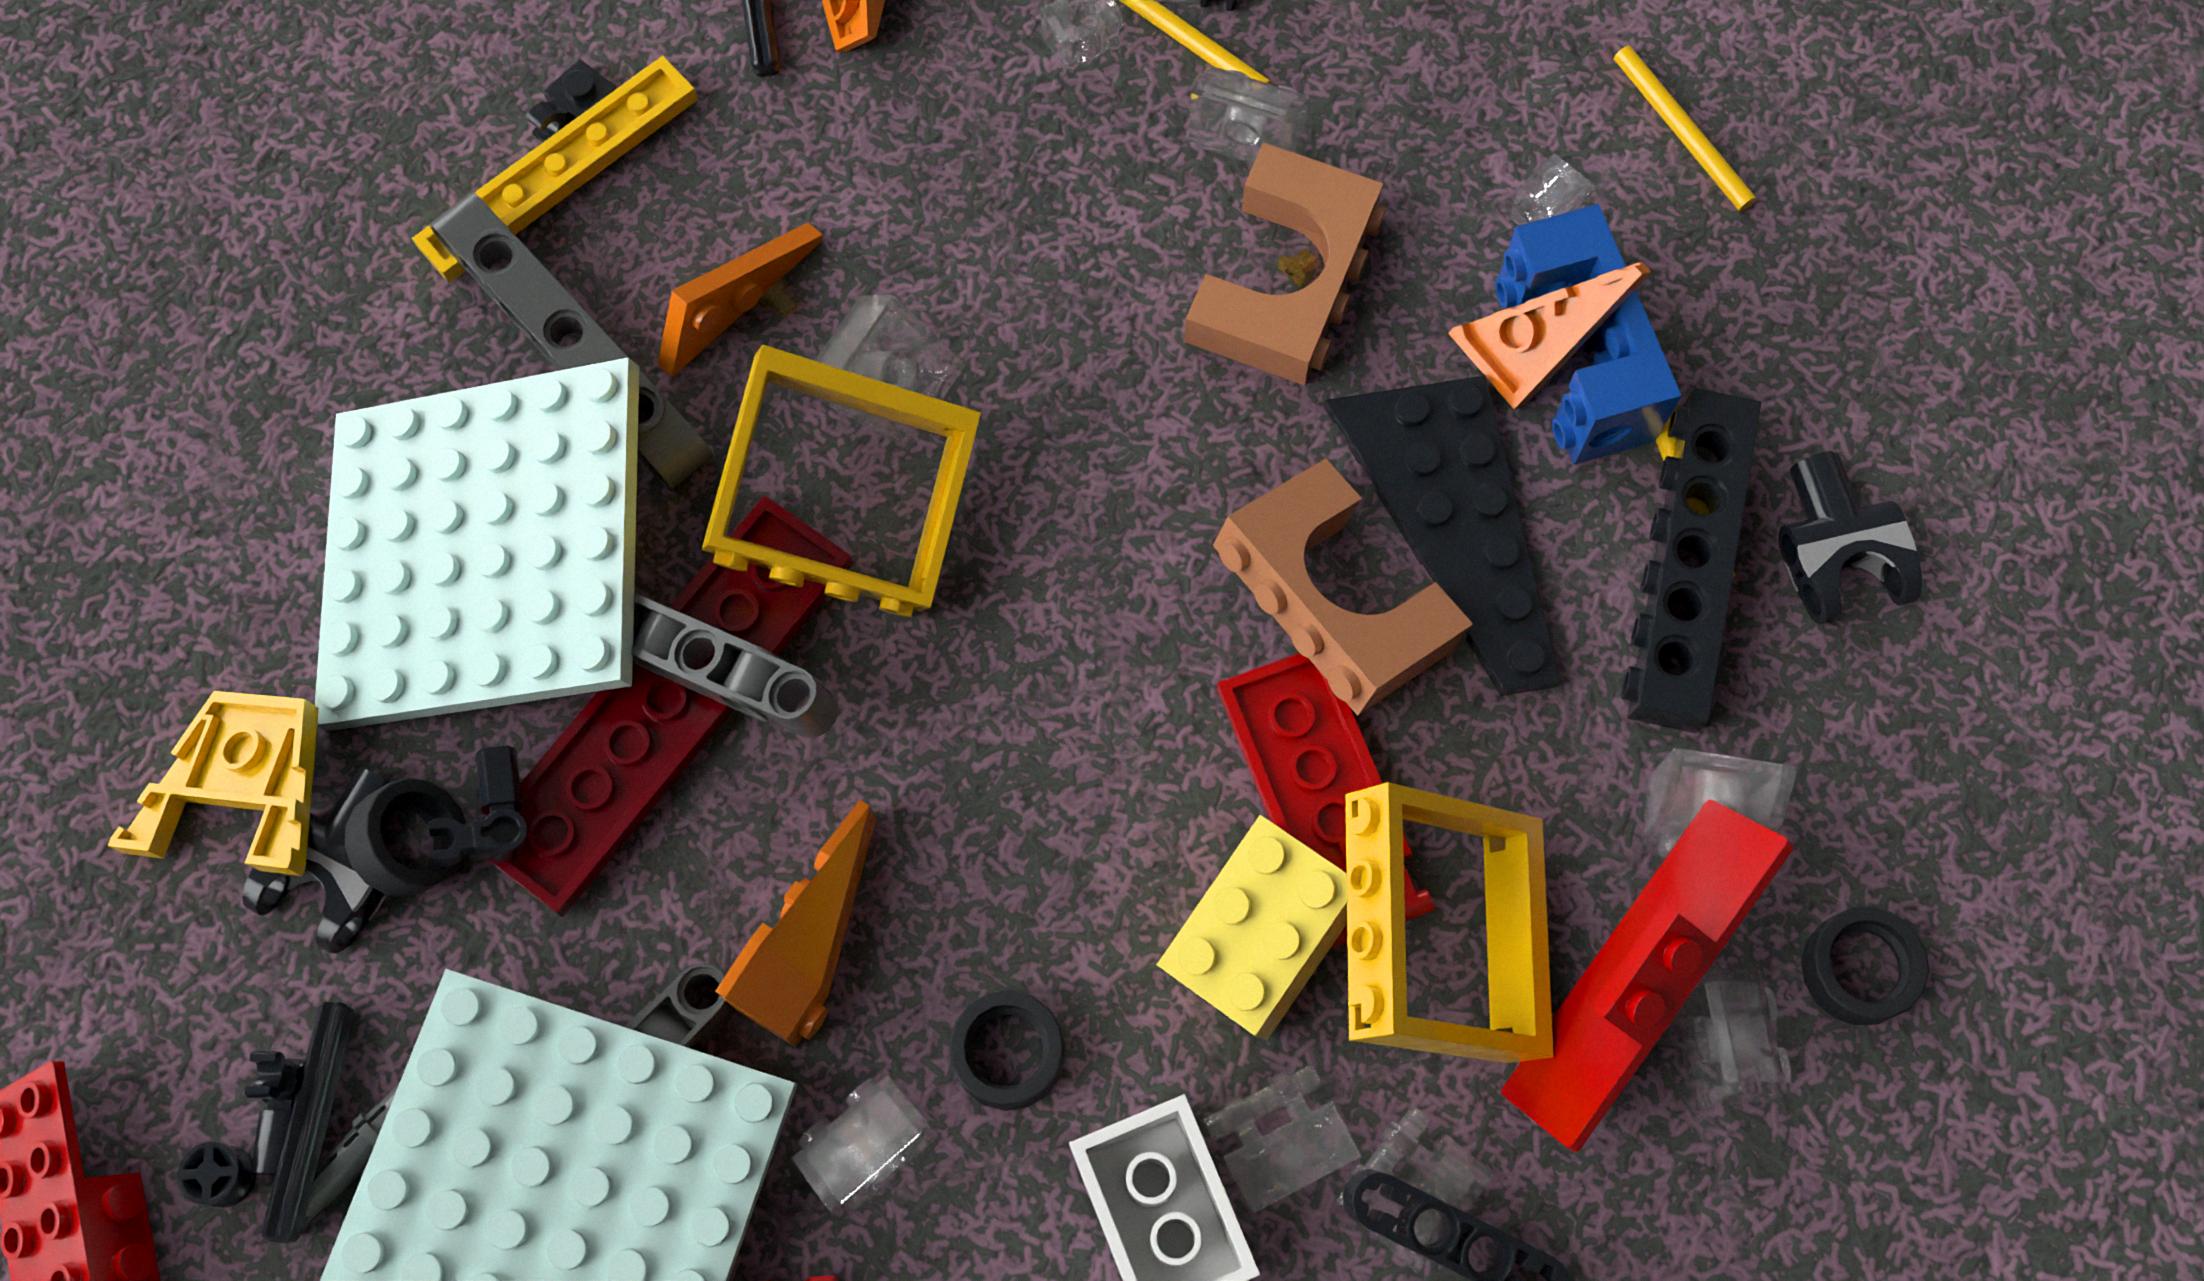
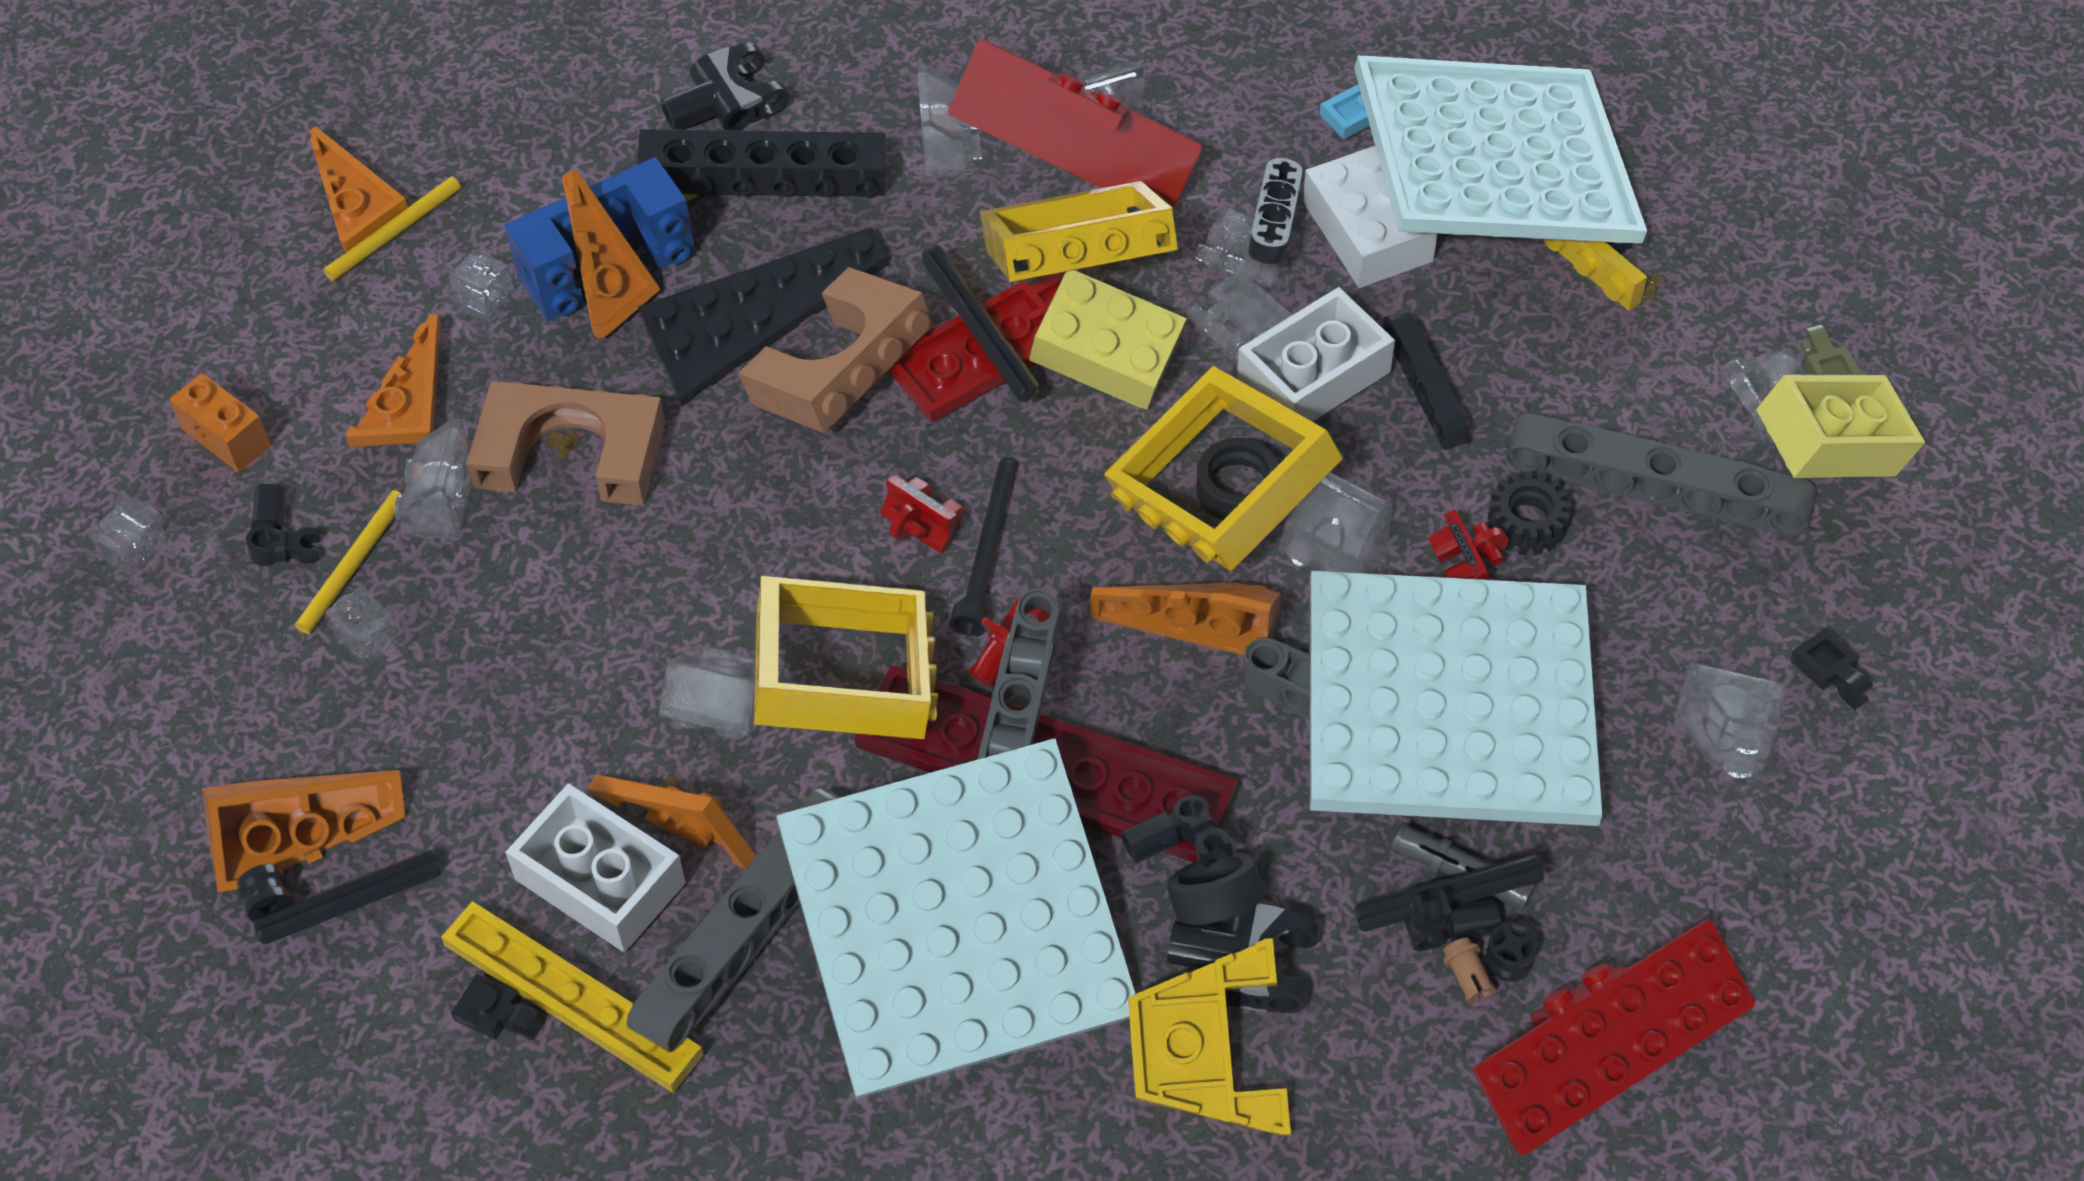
camera: 105 degrees left, 15 degrees down
black tyre [1801,906,1929,1025] -> none
none -> orange wing [309,126,408,252]
none -> orange wing [346,314,441,447]
none -> white brick [506,783,686,953]
none -> red hips [880,475,964,554]
none -> black axle [922,245,1039,402]
none -> black piece [949,457,1016,637]
none -> red bracket [968,597,1050,688]
none -> yellow window [1104,366,1343,572]
none -> nougat pin [1443,938,1496,1004]

